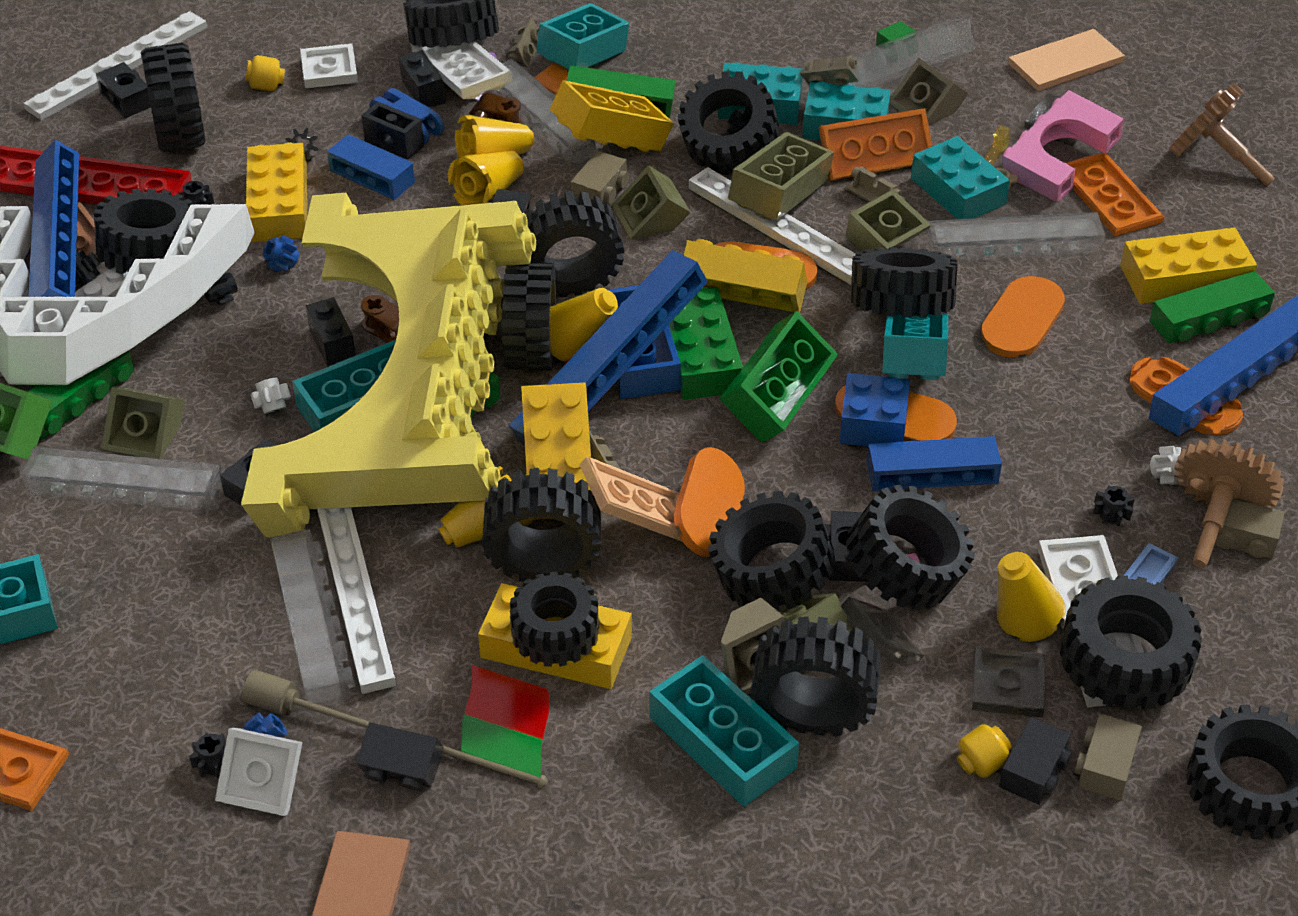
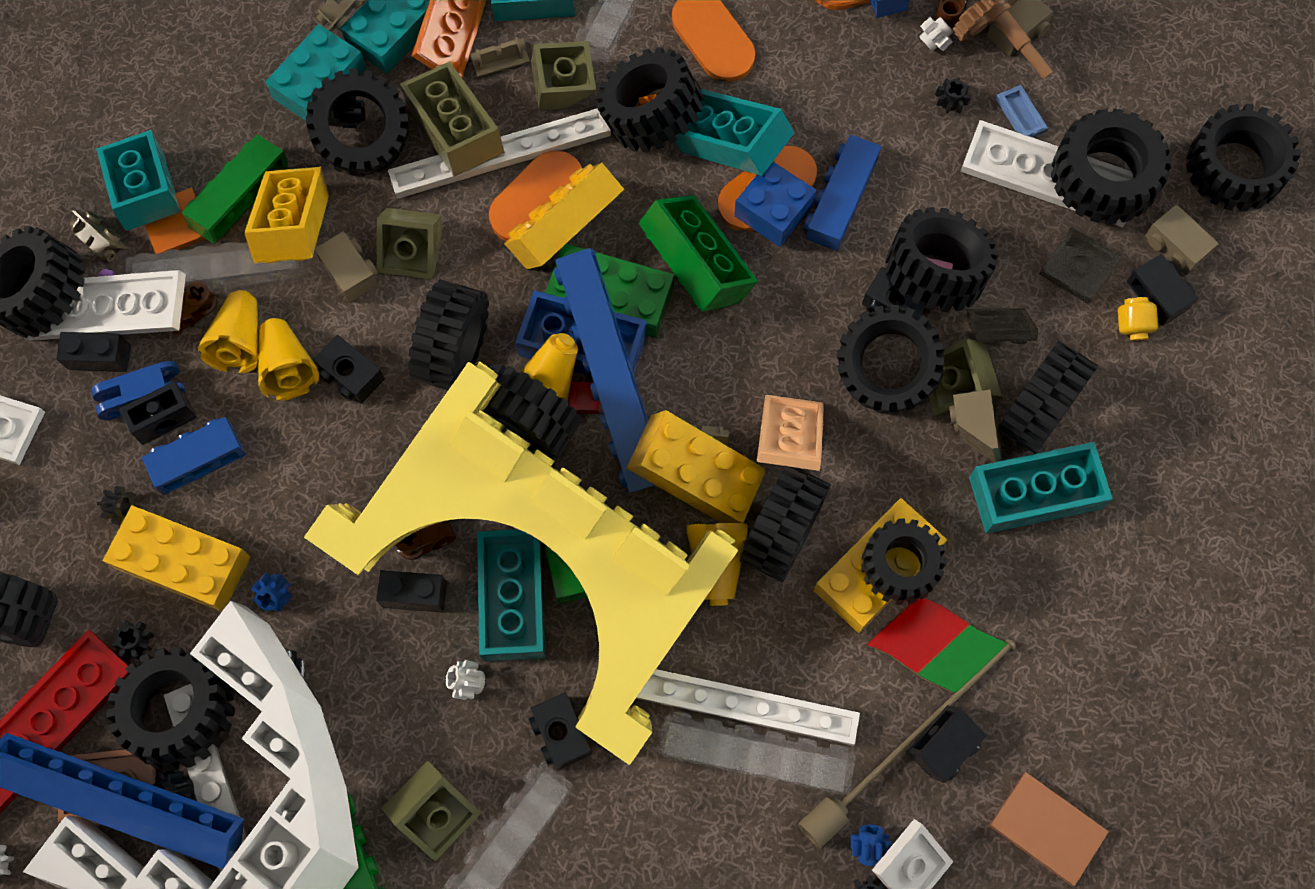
camera: 60 degrees left, 25 degrees up
orange tile [674,447,745,557] -> none
yellow cone [997,552,1066,642] -> none

